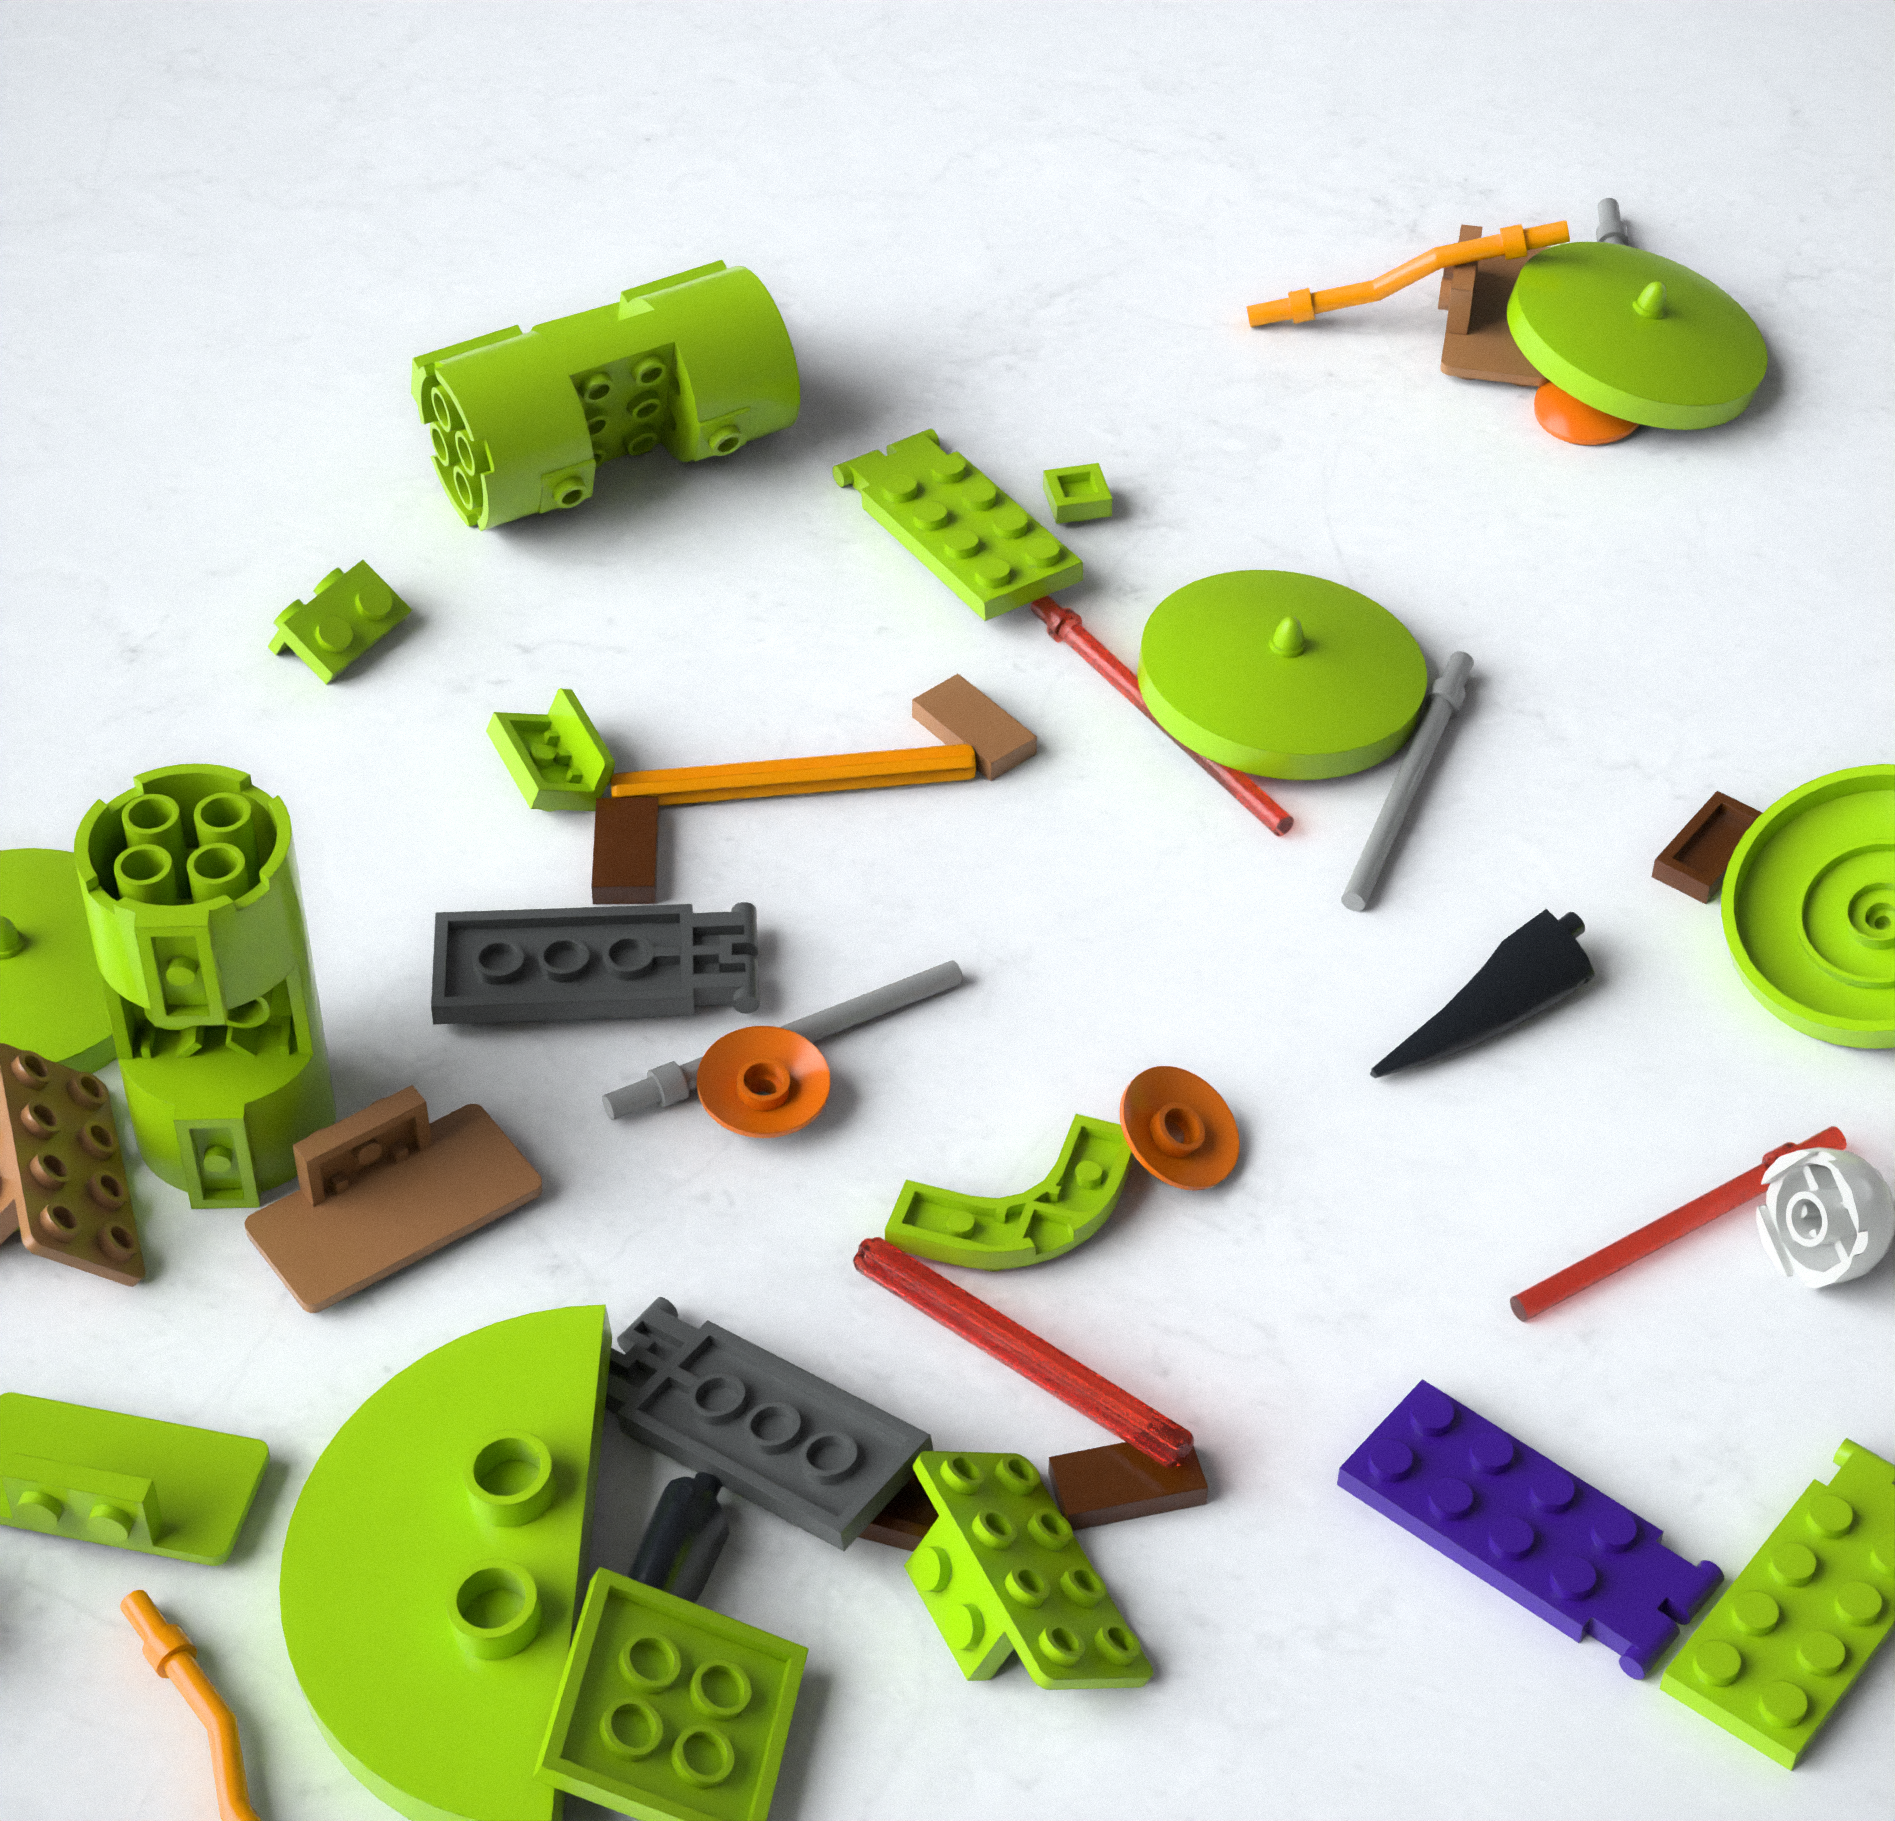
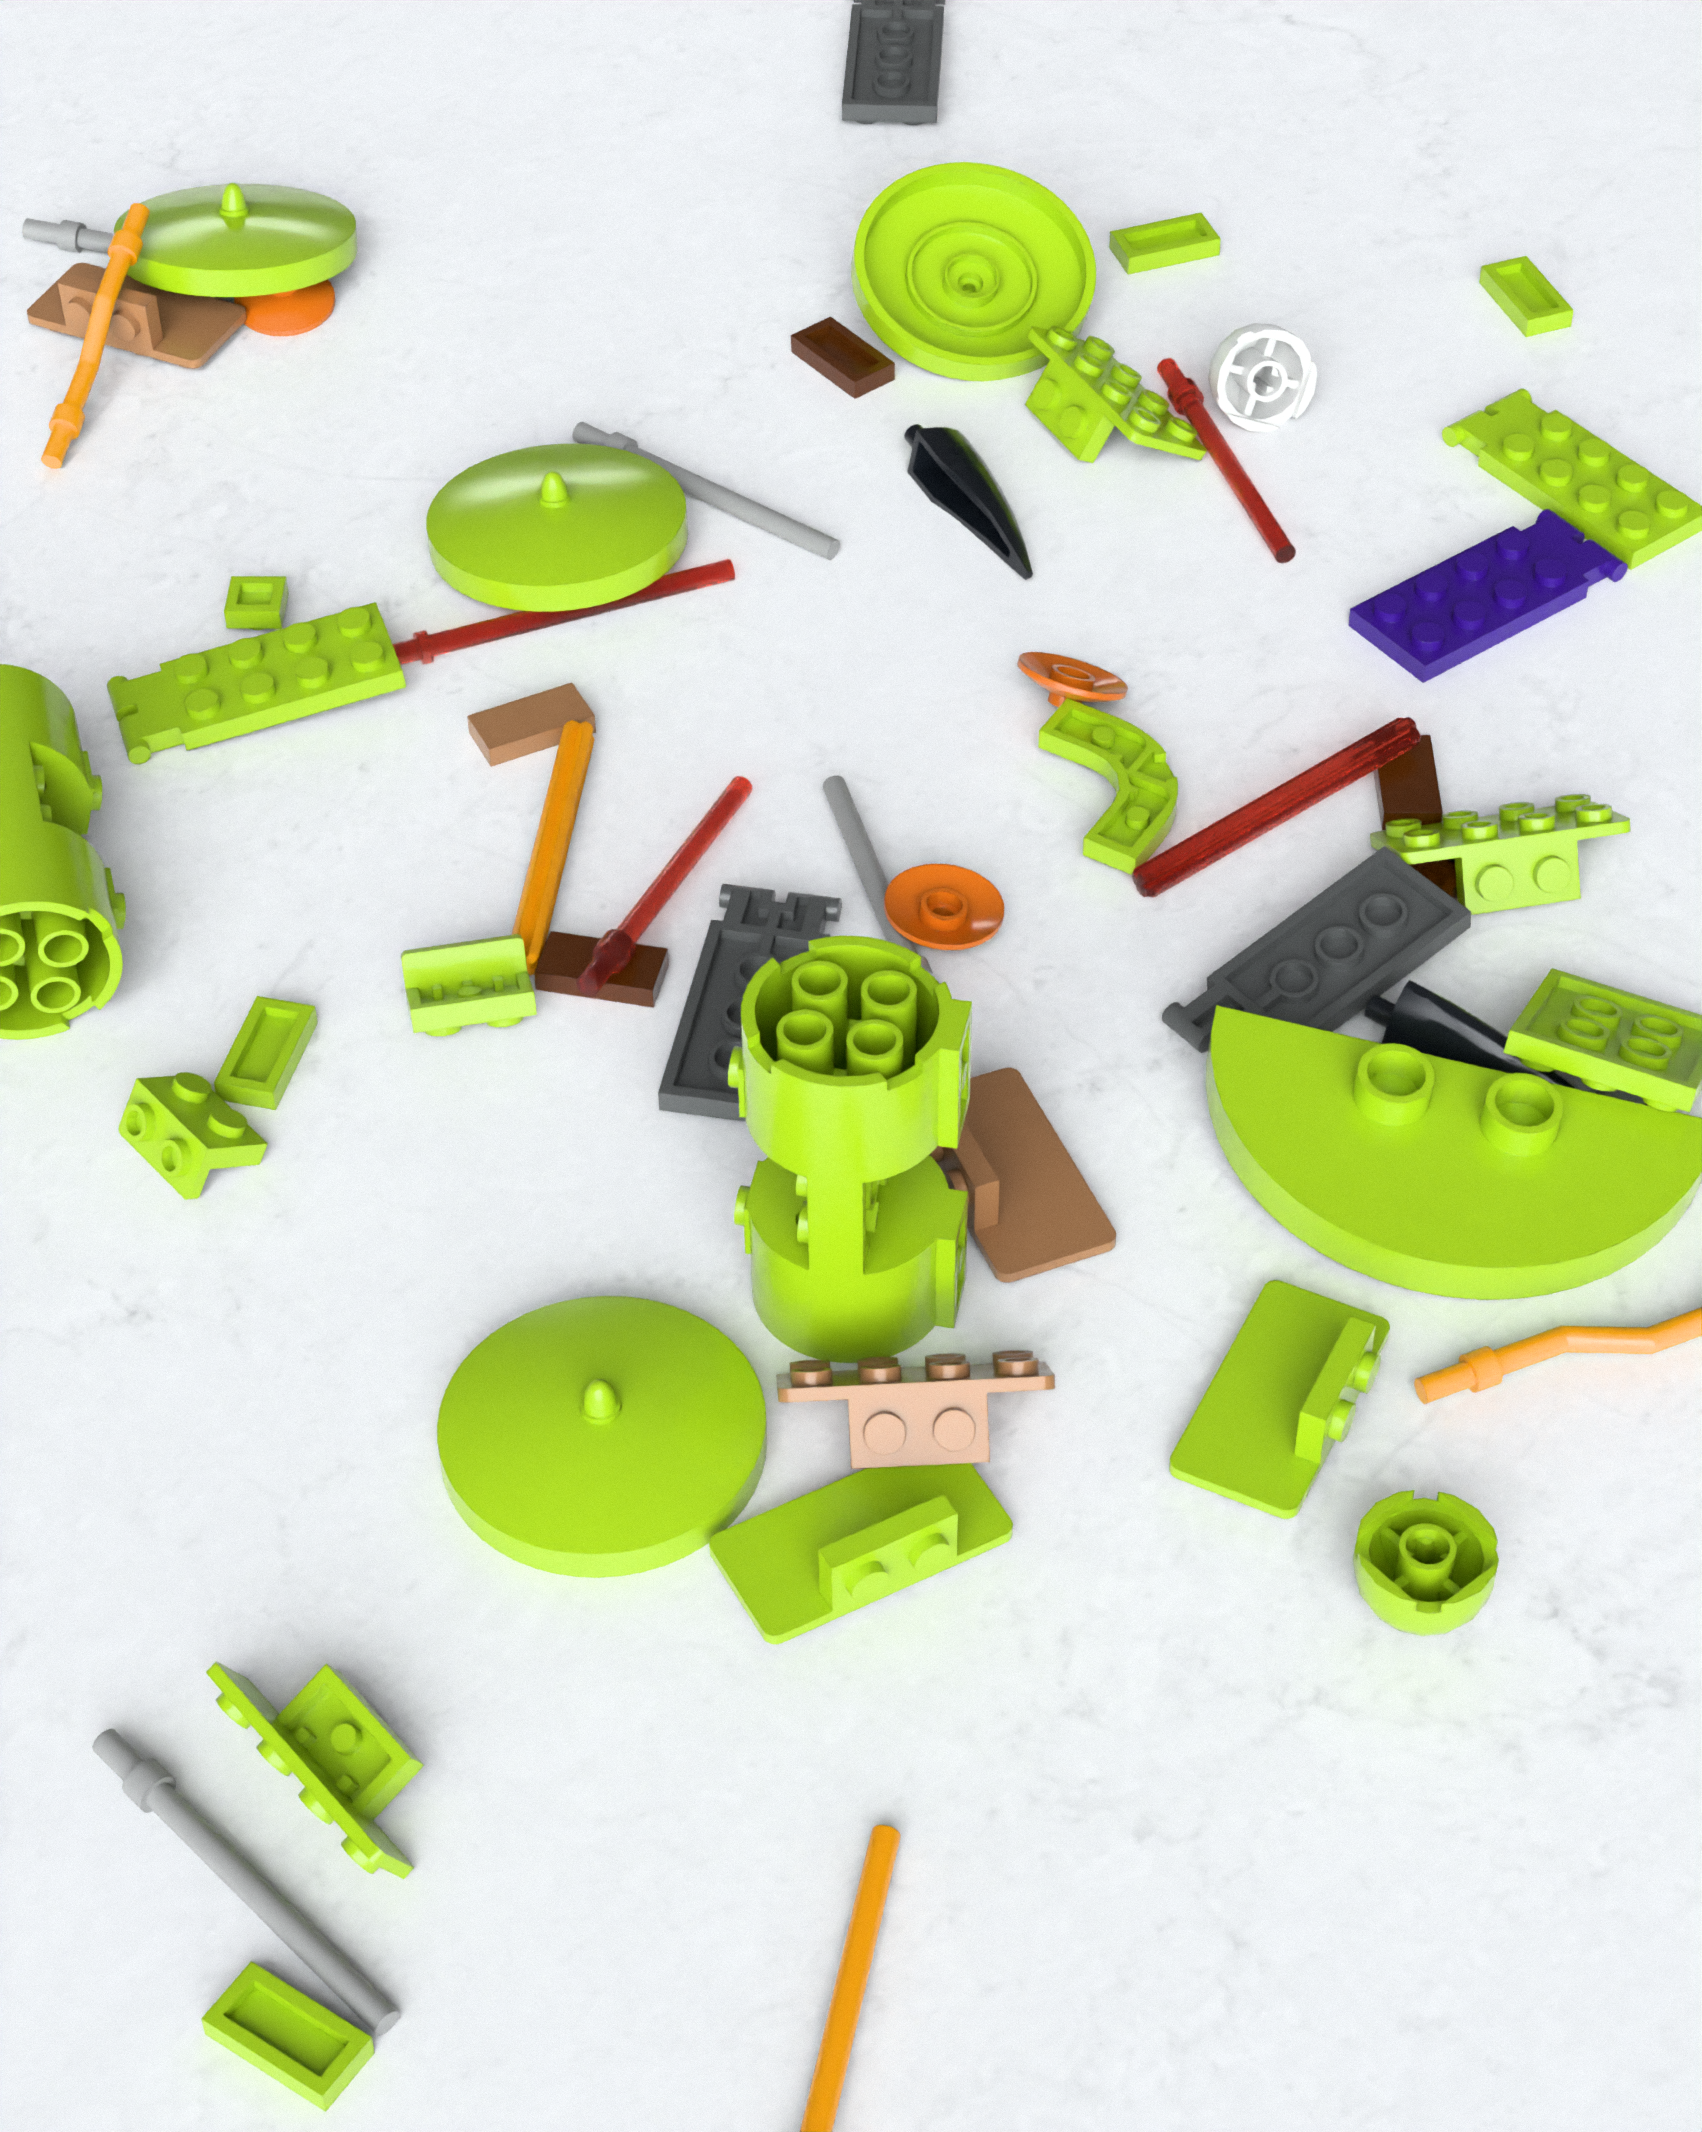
camera: 75 degrees left, 0 degrees up
none -> lime tile [214,996,318,1110]
none -> clear red bar [576,776,753,997]
none -> lime bracket [1025,325,1207,463]

